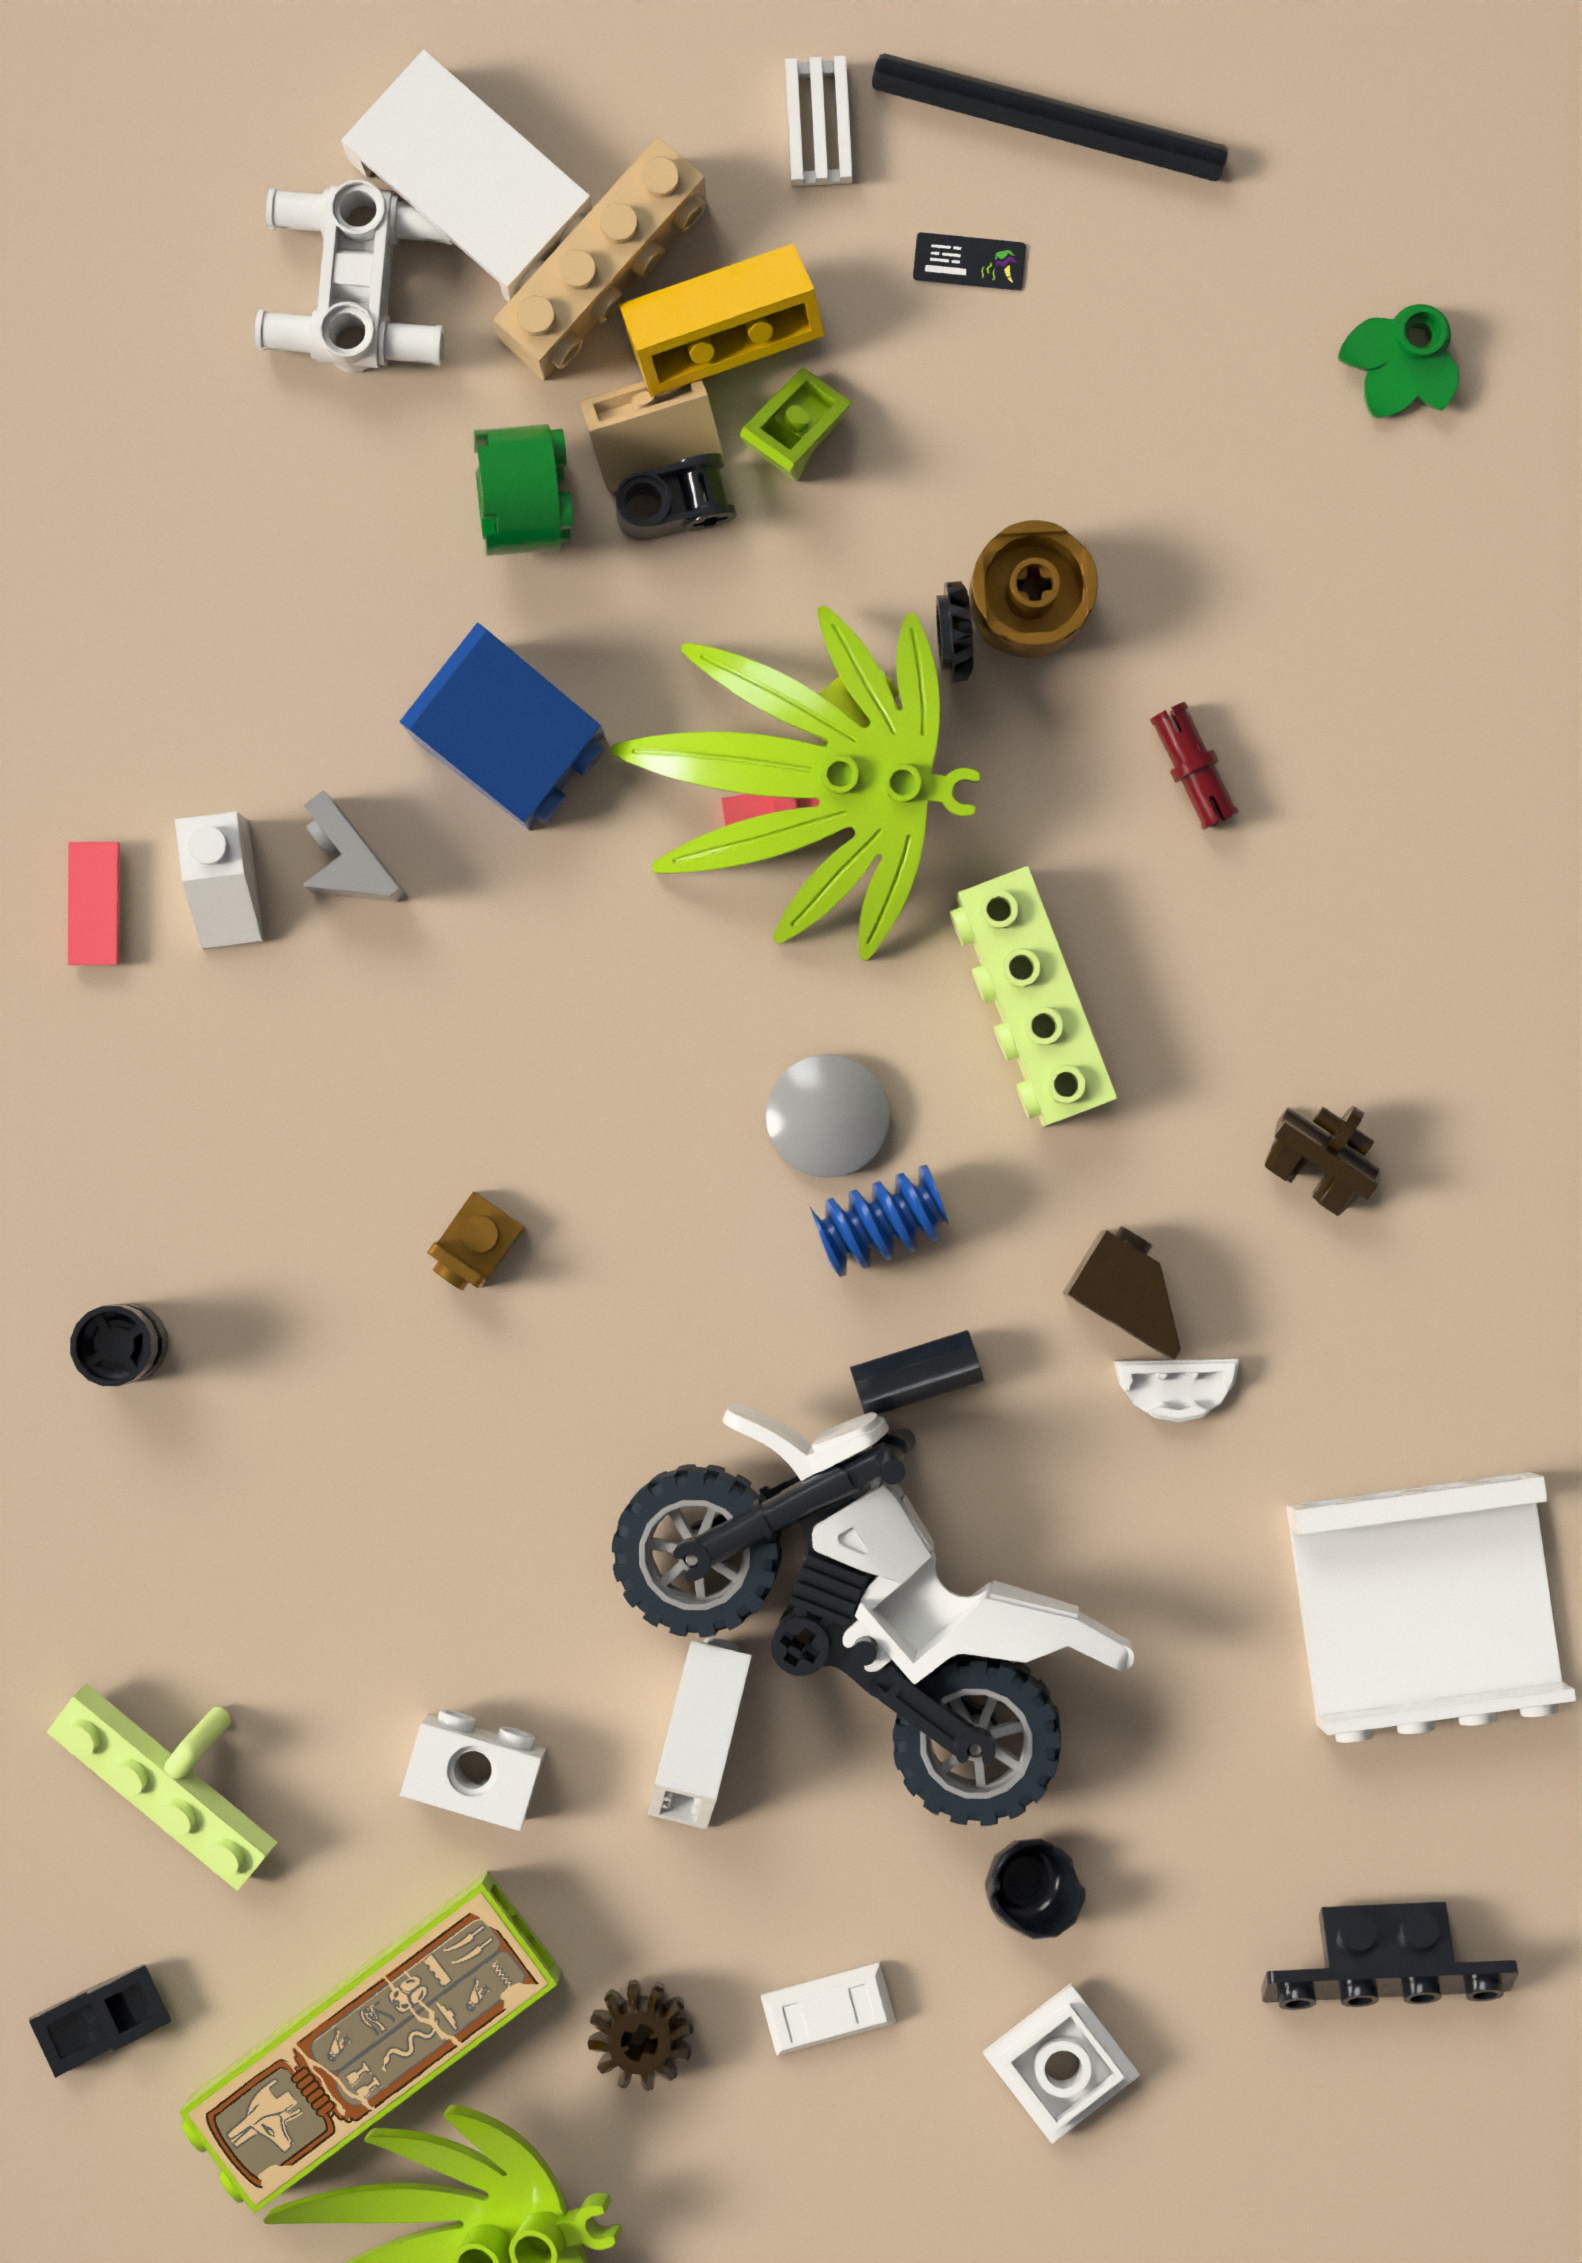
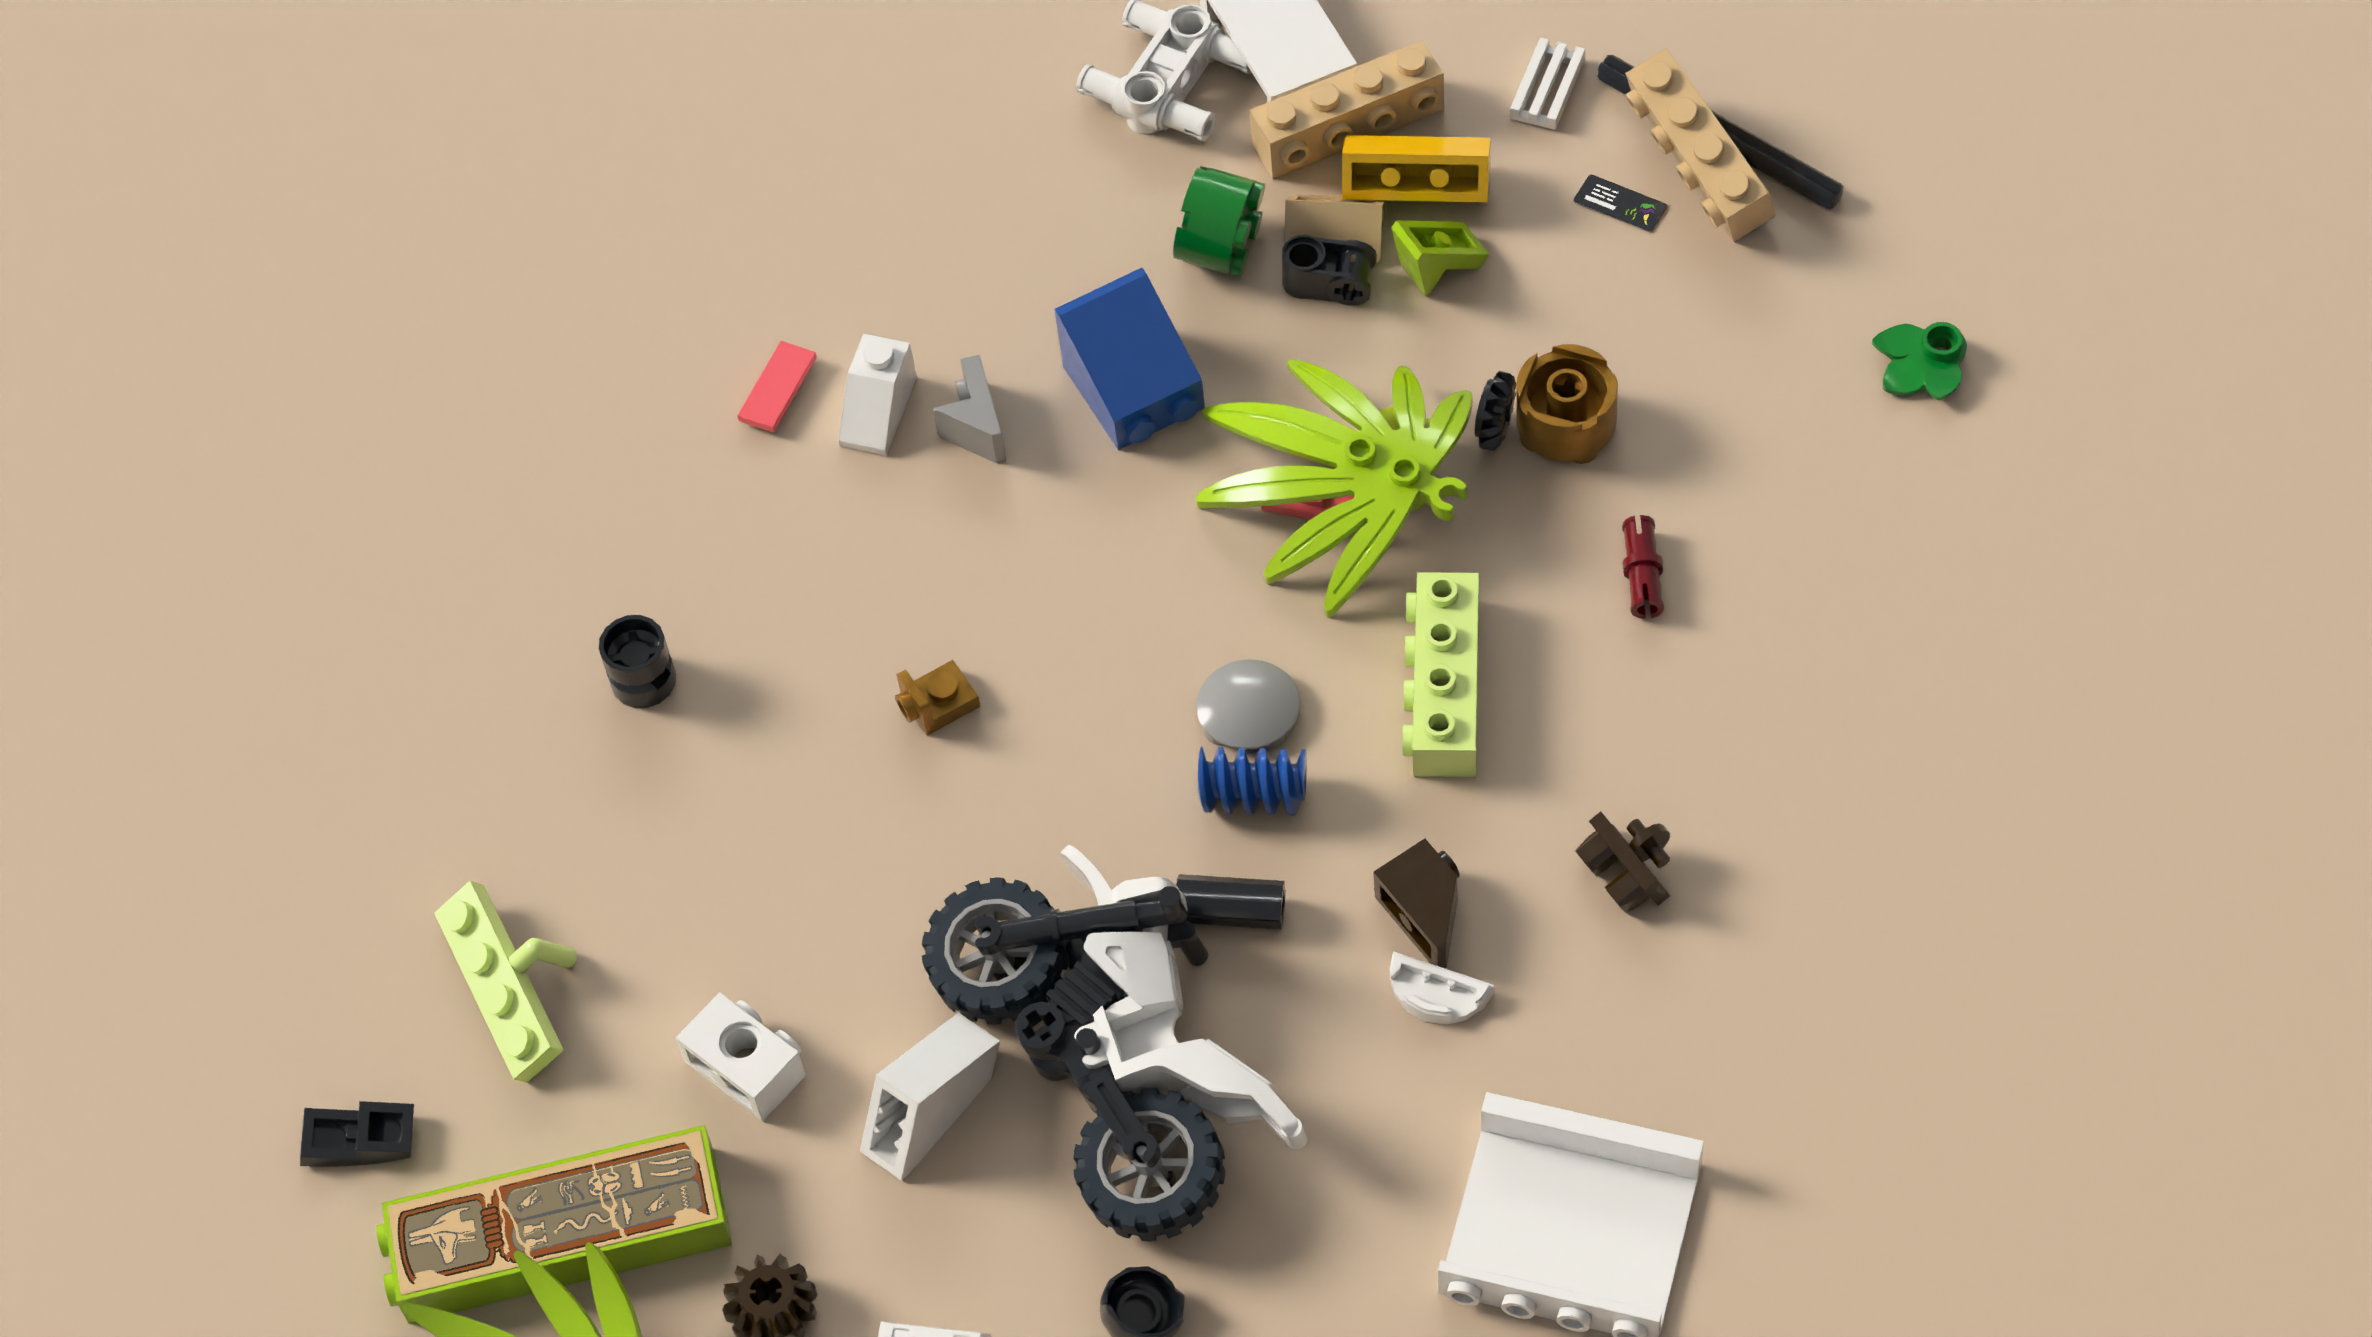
camera: 30 degrees right, 30 degrees down
none -> tan brick [1625,47,1775,242]

